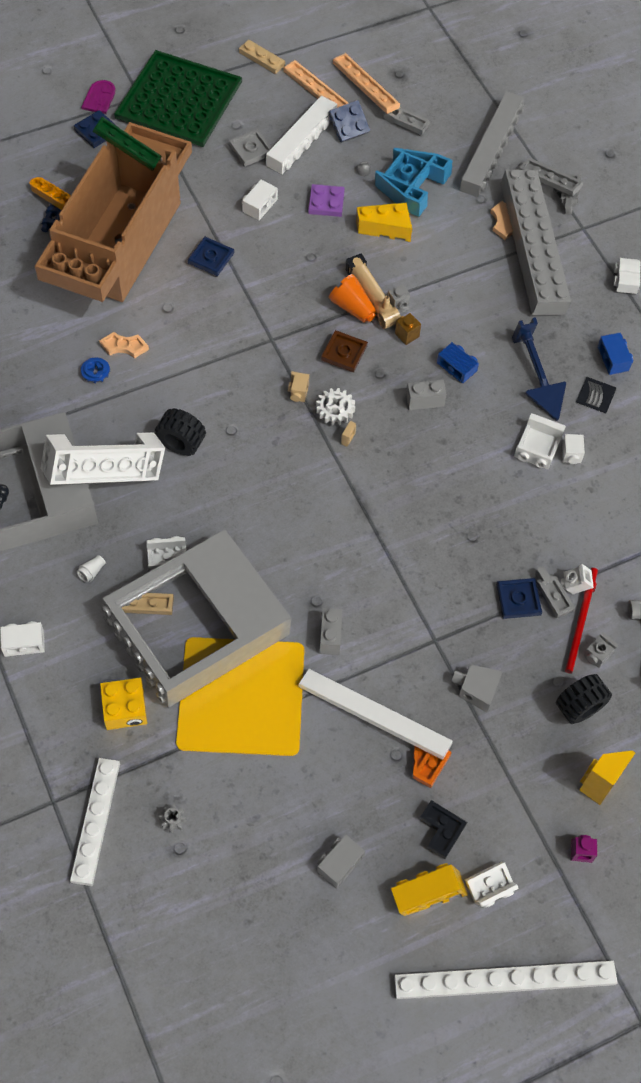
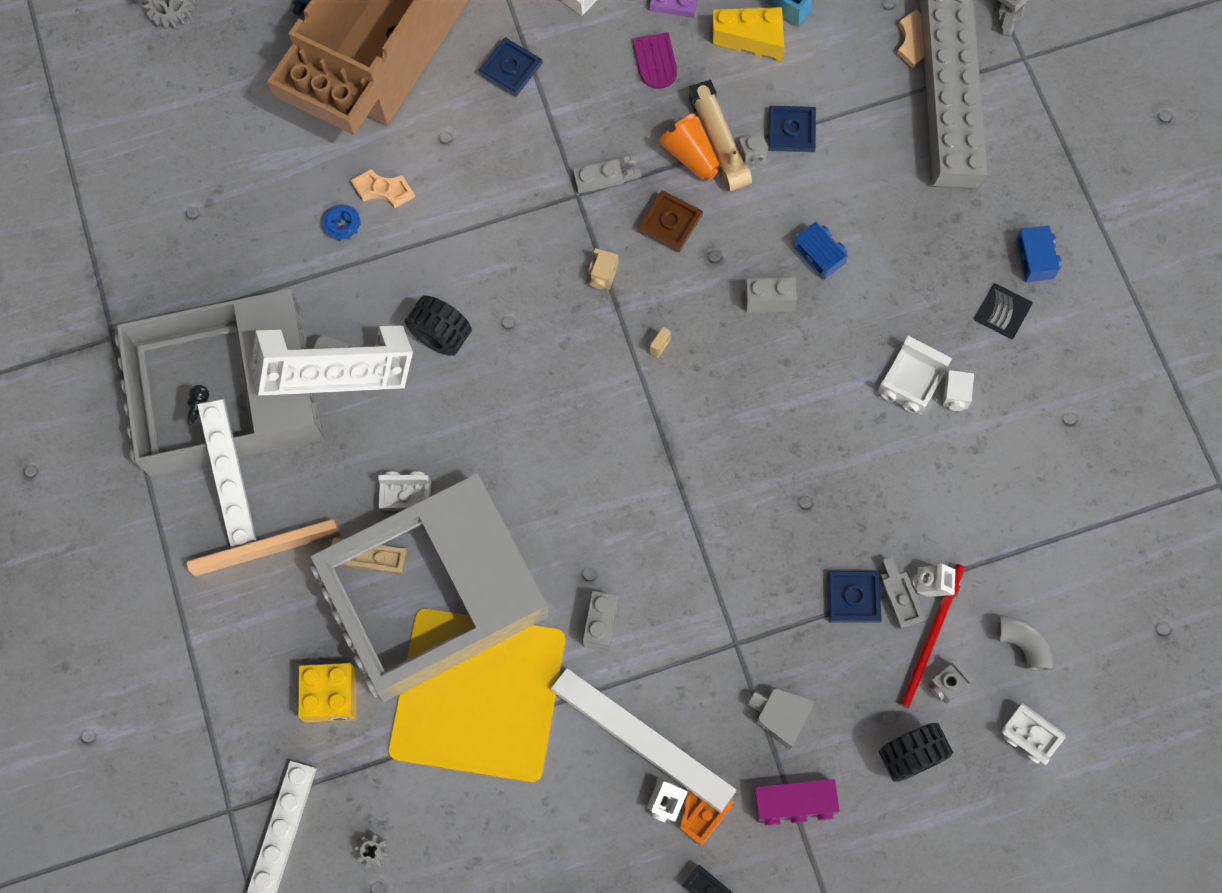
camera: 15 degrees right, 10 degrees up
white brick [0,621,45,657] -> none
white cone [77,555,106,583] -> none
white gear [316,388,355,425] -> none
pearl gold brick [395,313,421,345] -> none
dark blue piece [512,317,566,421] -> none
yellow slope [579,750,635,805] -> none
white brick [613,258,641,294] -> none
none -> light nougat tile [187,519,341,576]
none -> white plate [197,398,257,548]
none -> light grey hinge [573,156,642,193]
none -> magenta window [633,32,677,89]
none -> white brick [647,778,687,822]
none -> magenta brick [754,779,840,826]
none -> dark blue tile [768,106,816,152]

